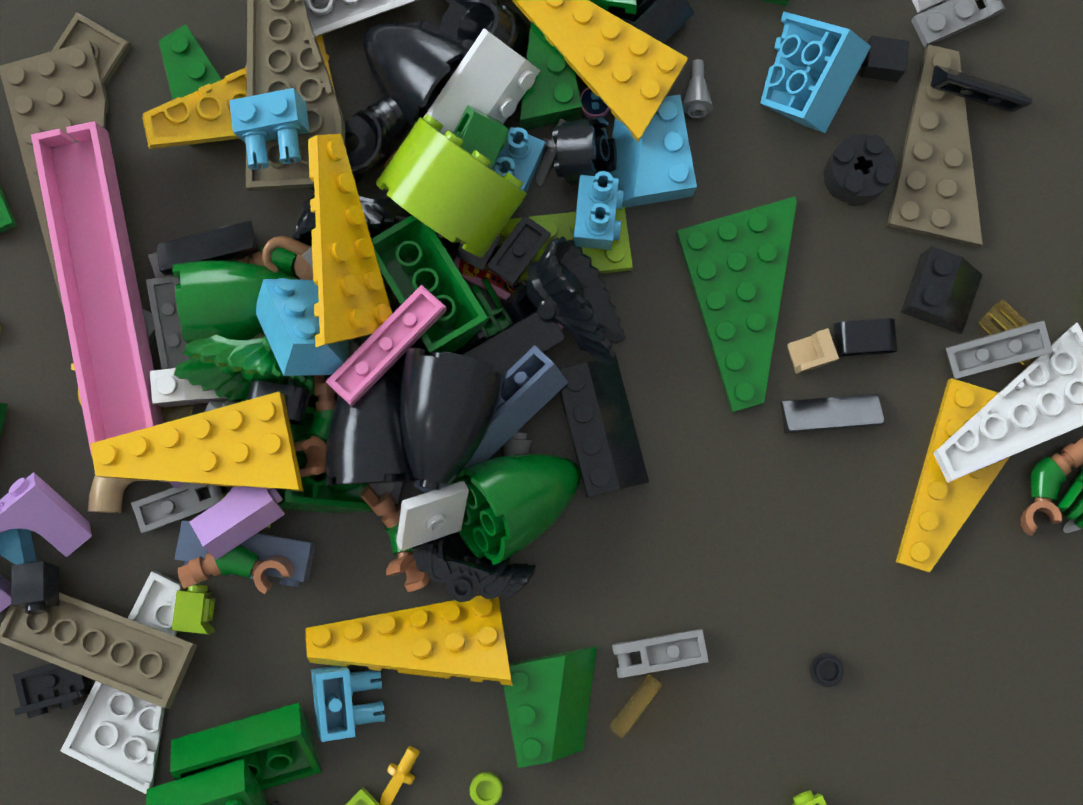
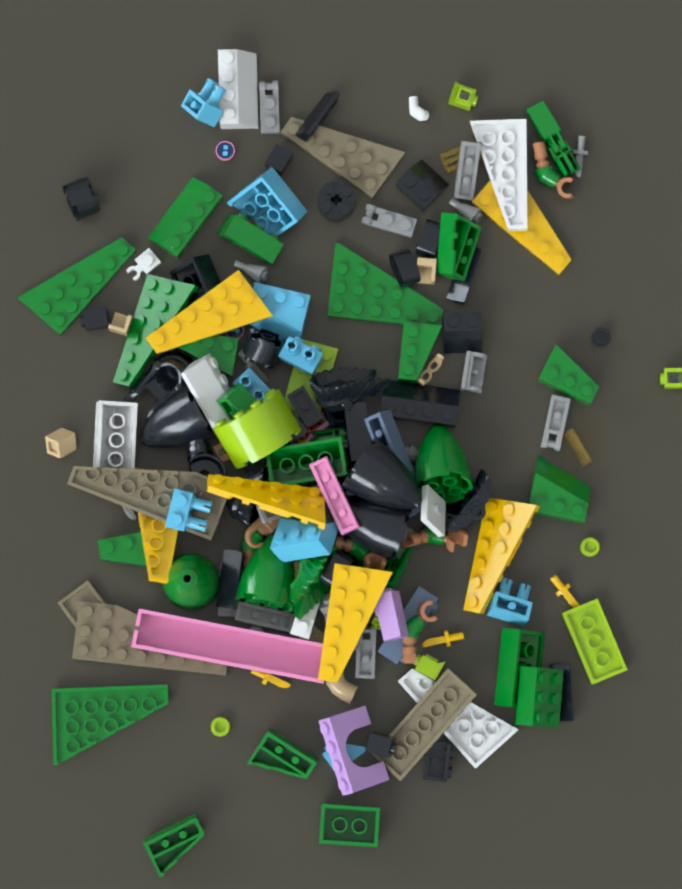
camera: 70 degrees left, 0 degrees up
none -> green cylinder [162,553,220,611]
none -> green wedge [216,213,284,264]
none -> light grey plate [361,204,417,238]
none -> black beam [389,249,421,287]
none -> green wedge [398,322,442,383]
none -> white arm [409,96,429,121]
none -> tan cap [417,353,444,386]
none -> yellow piece [422,630,464,647]
none -> green wedge [436,212,482,281]
none -> black slope [442,311,482,354]
none -> light grey cone [449,198,483,224]
none -> light grey hinge [460,351,487,394]
none -> green wedge [537,345,599,406]

